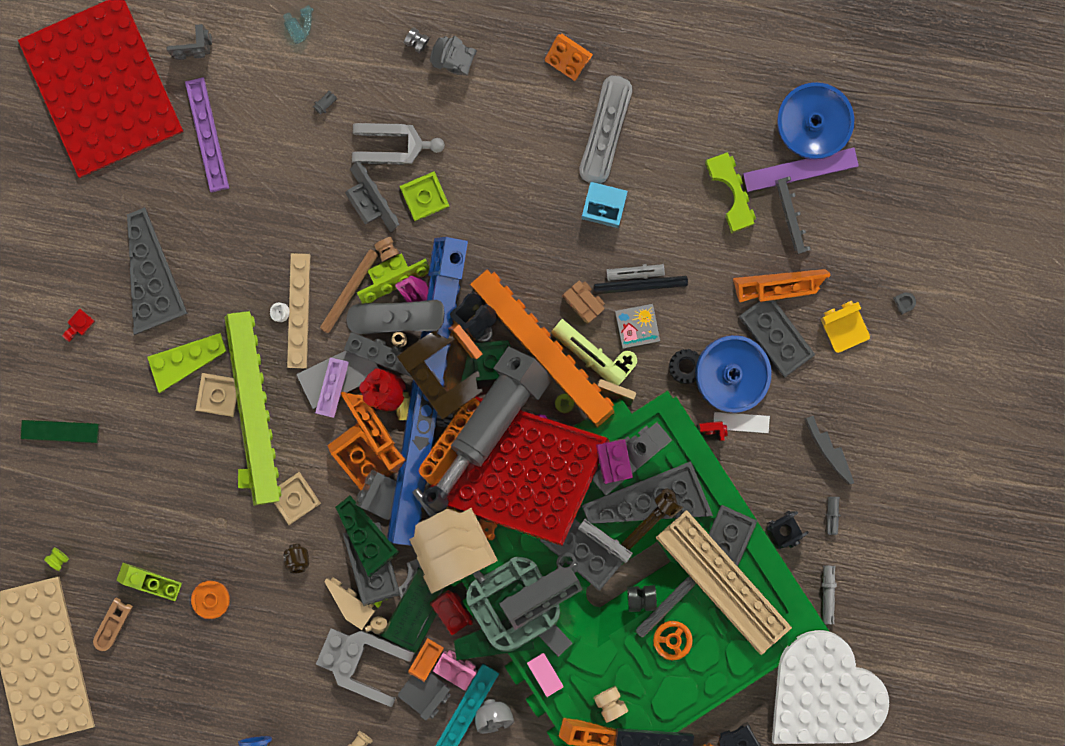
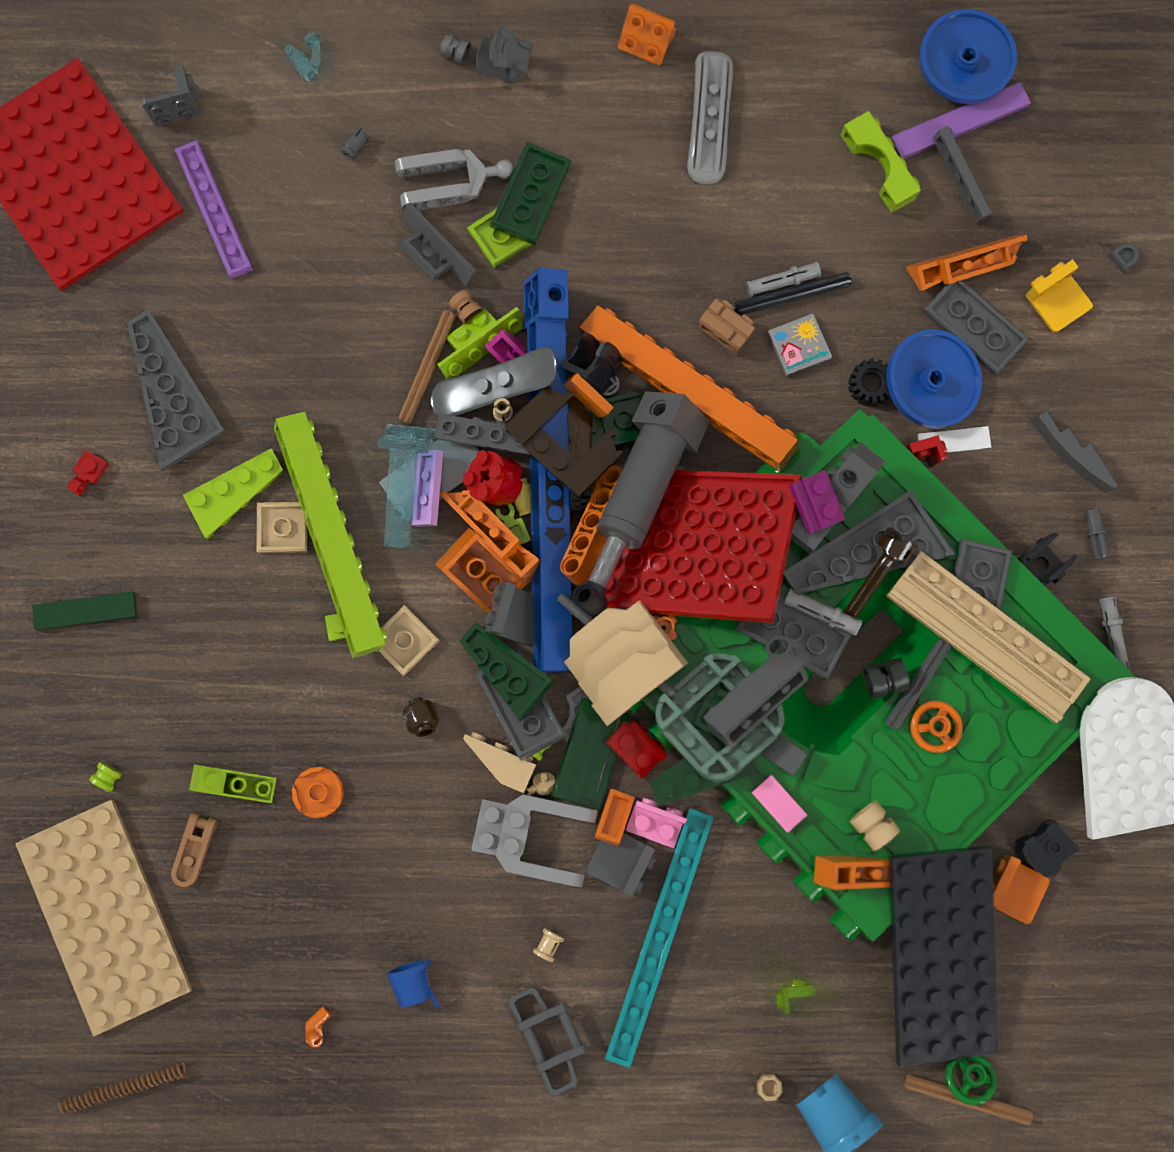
camera: 15 degrees left, 5 degrees down
white tile [270,302,290,322] -> none
tan plate [287,253,311,369] -> none
light grey cylinder [475,699,515,734] -> none
yellowish green piece [550,319,637,386] -> none
lime wheel [555,394,574,414] -> none
medium azure slope [581,182,628,228] -> none
tan tile [598,379,636,406] -> none
none -> clear light blue bracket [377,424,436,549]
none -> dark green tile [490,142,572,245]
none -> lime plate [496,504,531,546]

